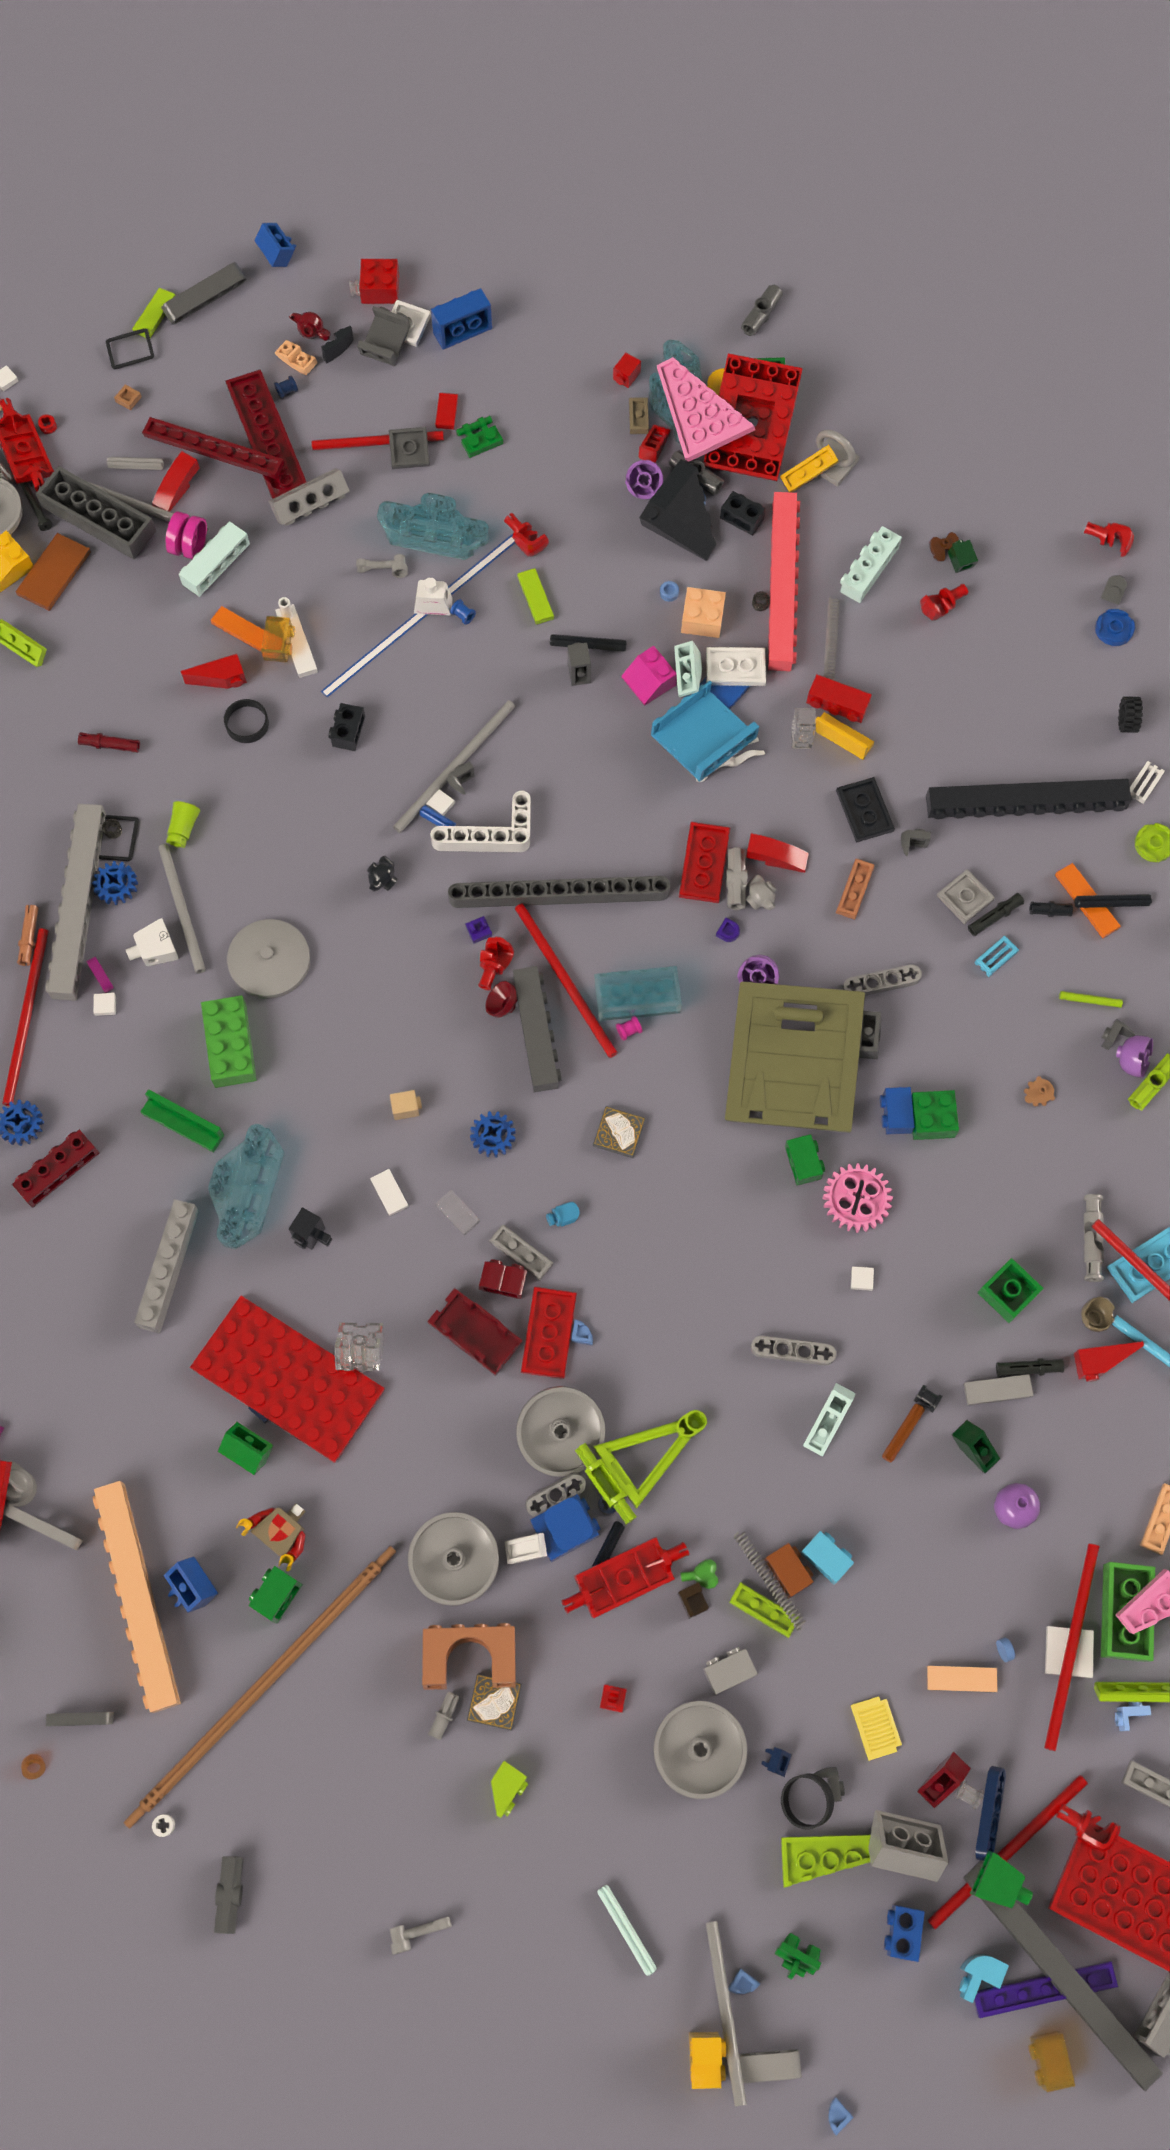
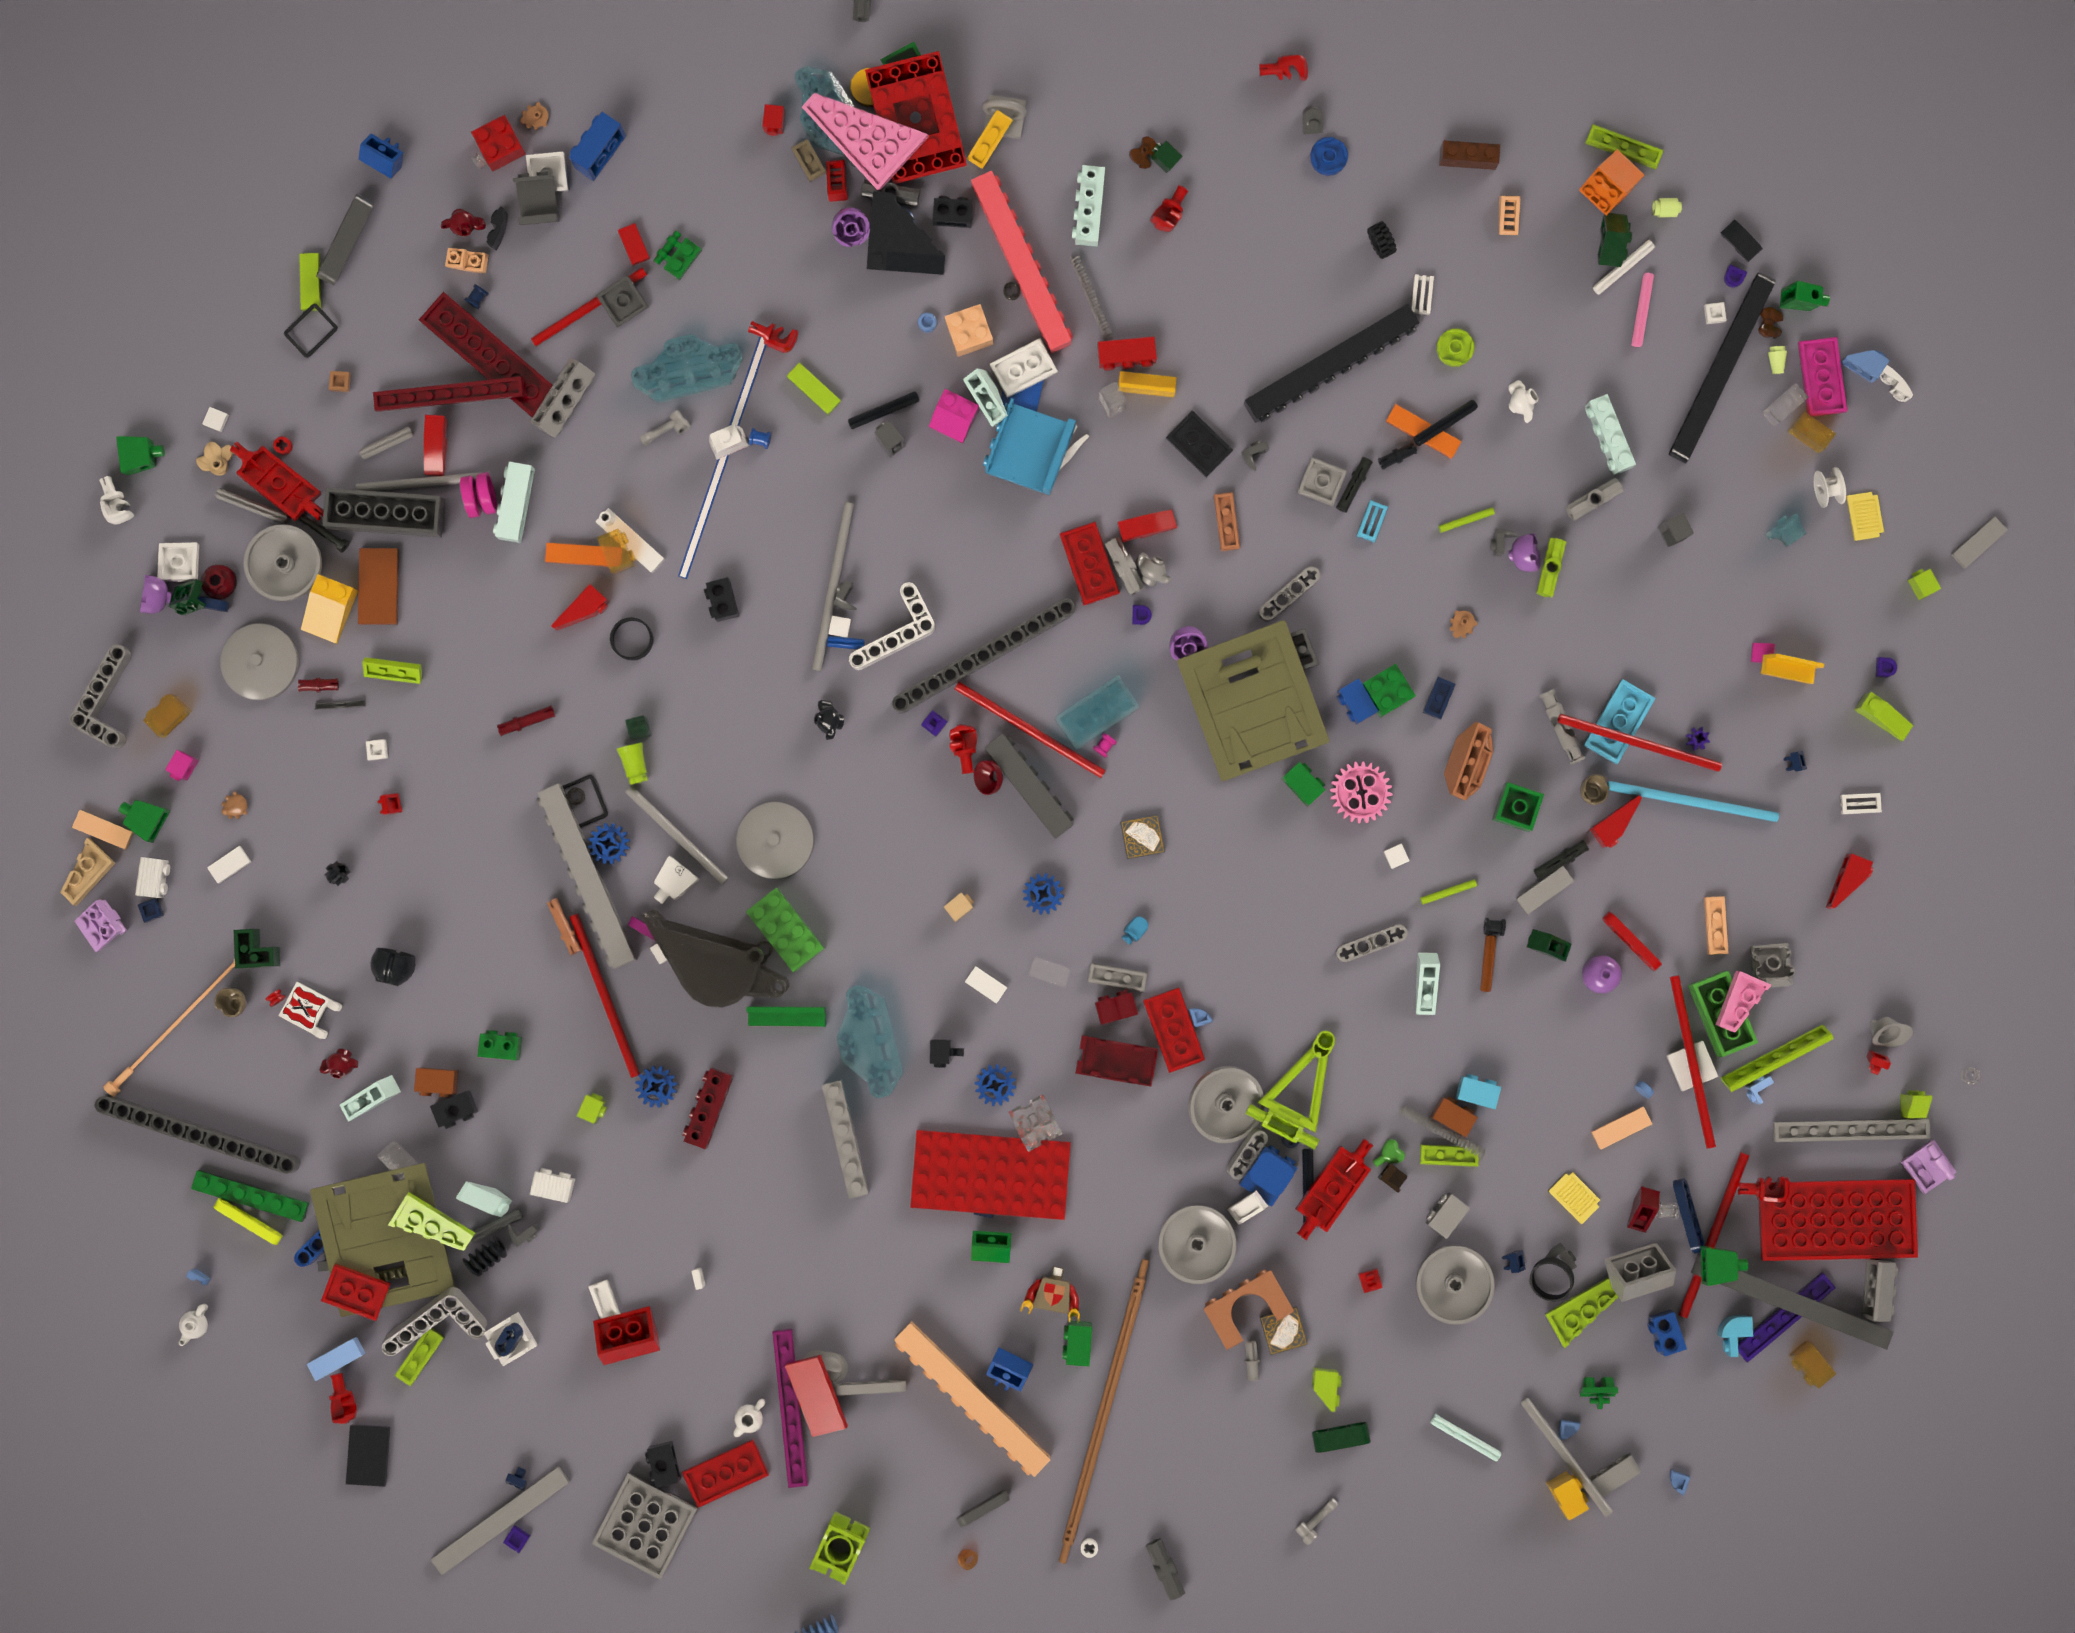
camera: 25 degrees left, 15 degrees up
none -> medium nougat piece [520,102,549,130]
none -> clear green brick [625,715,652,741]
none -> clear smoke piece [641,909,790,1008]
none -> blue gear [974,1064,1016,1106]
none -> dark green beam [1312,1422,1371,1453]
none -> lime bar [1420,879,1477,905]
none -> dark blue plate [1423,677,1456,720]
none -> nougat wedge [1444,722,1493,801]
none -> red beam [1602,911,1662,971]

